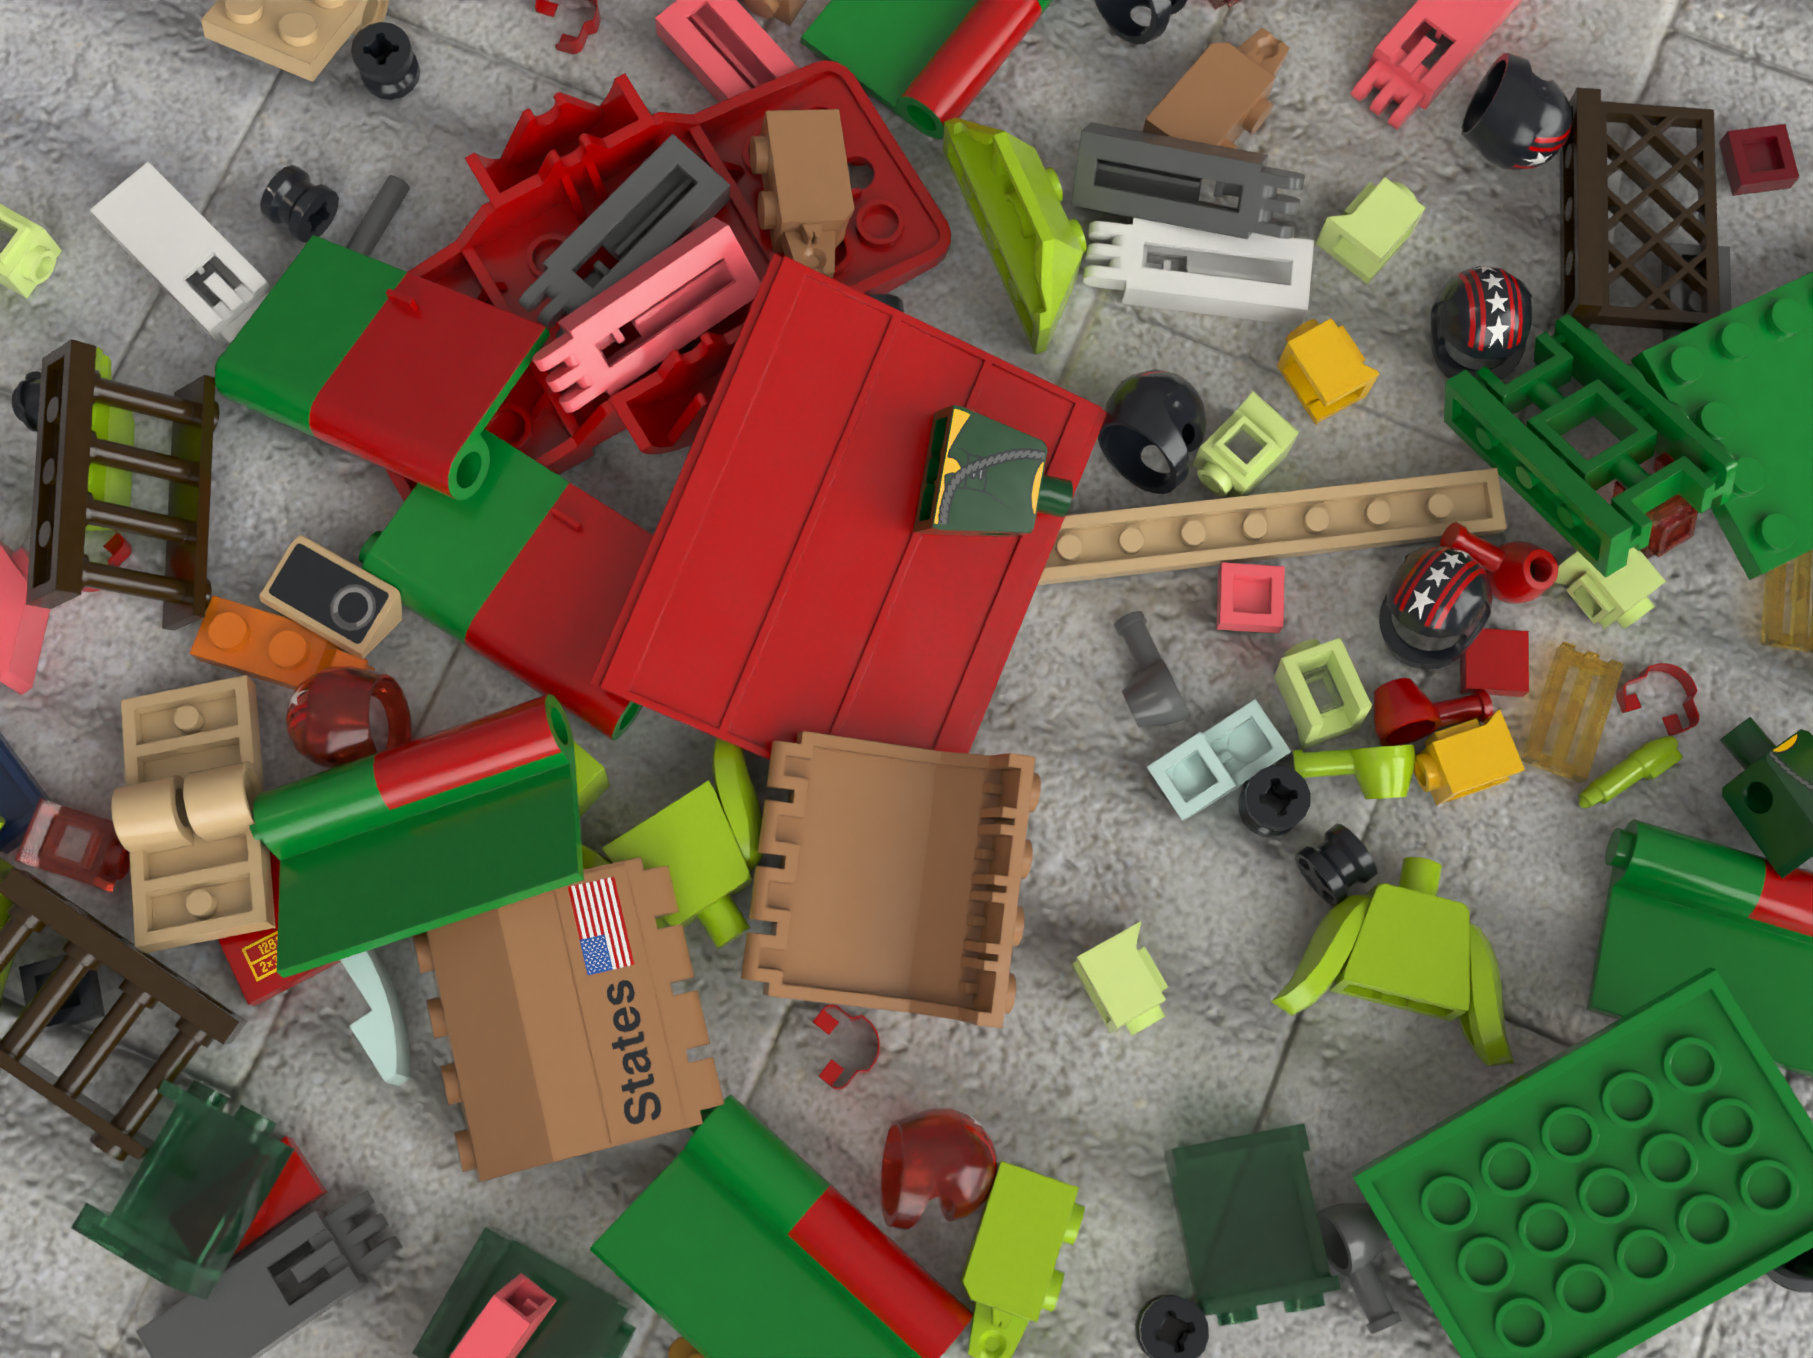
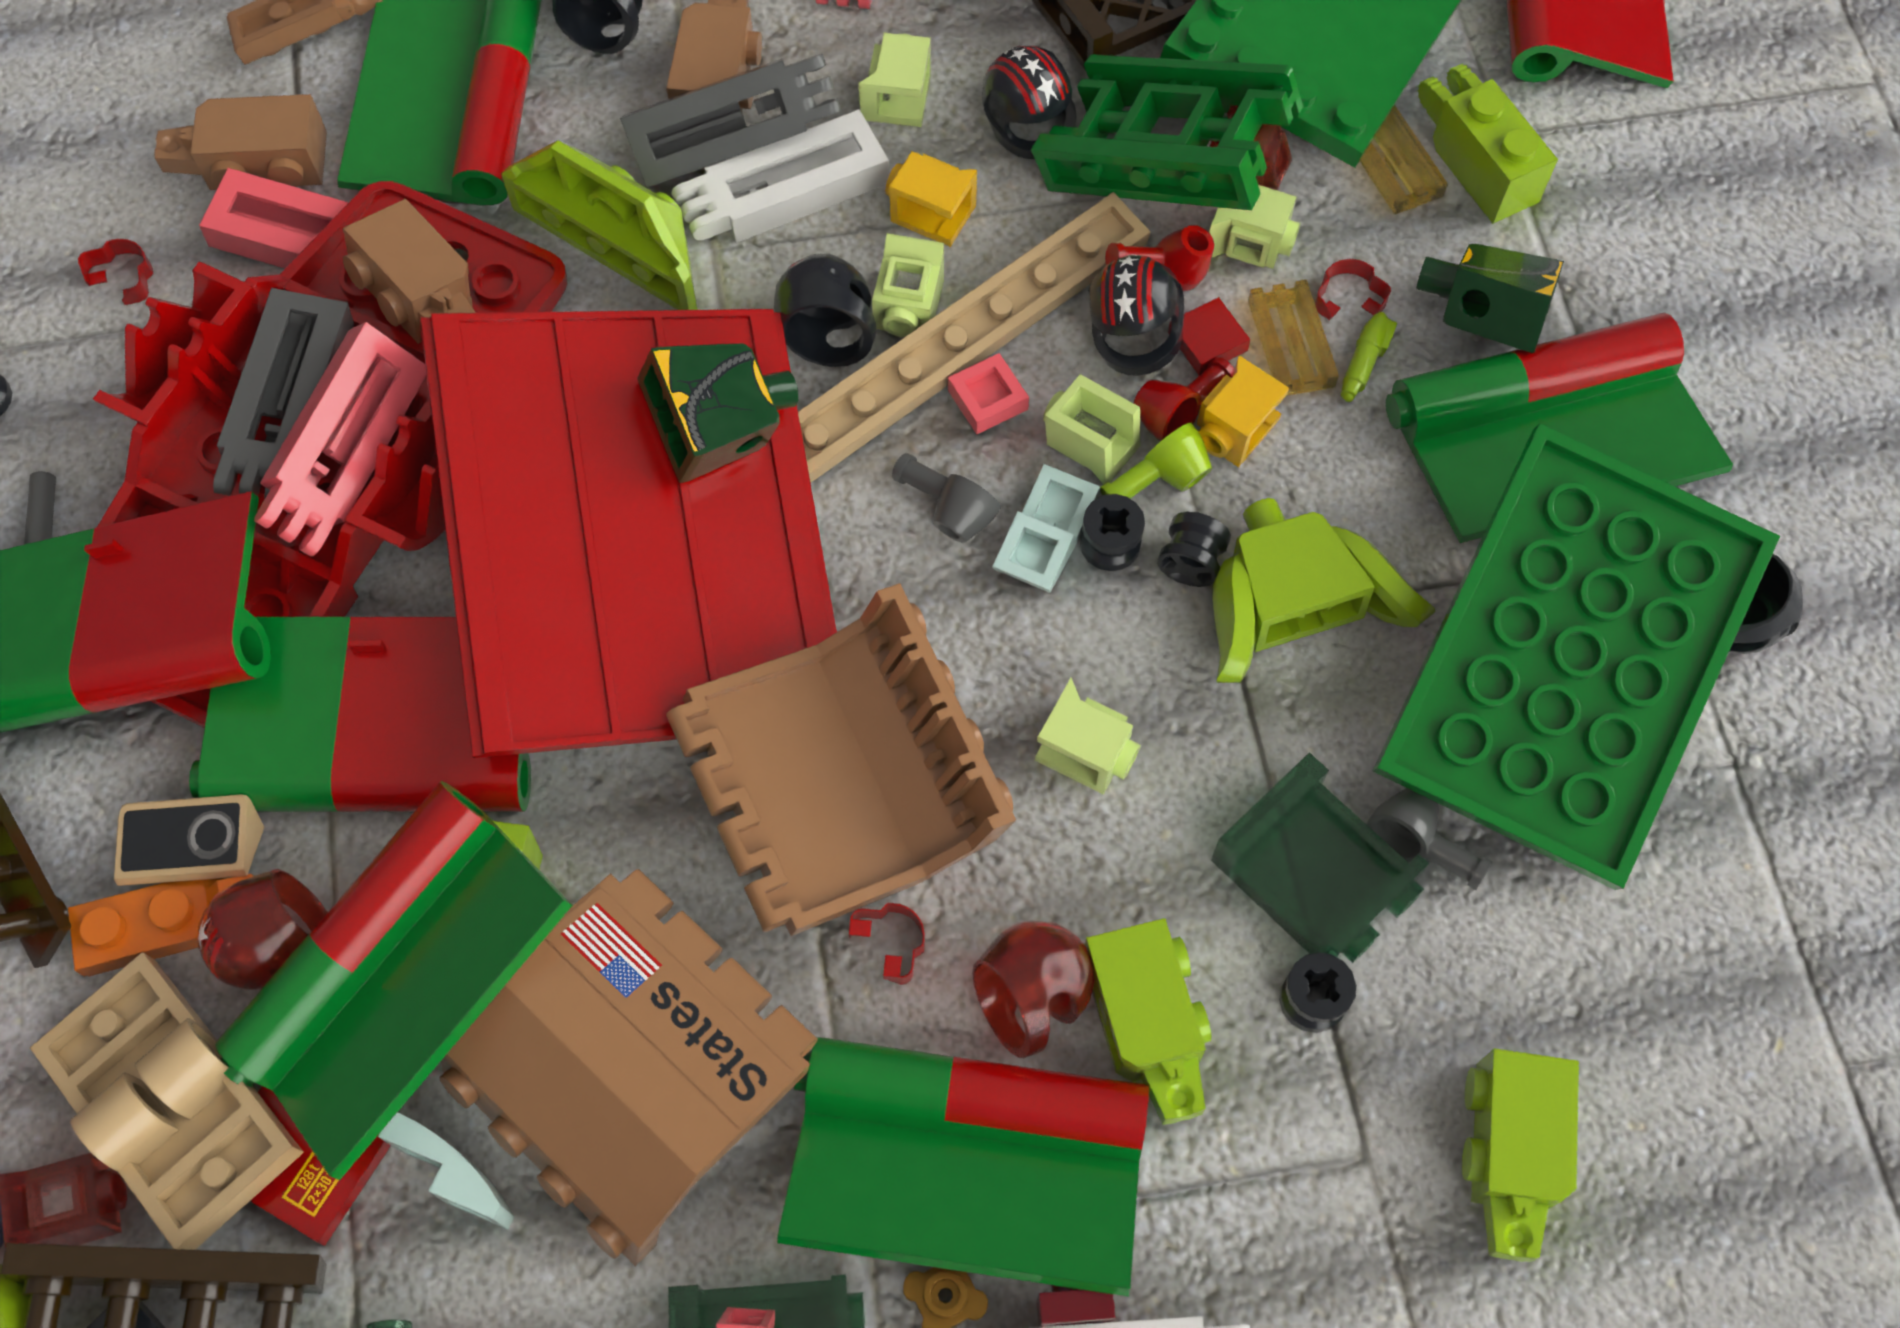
camera: 30 degrees left, 10 degrees down
lime torso [582,738,764,949] -> none

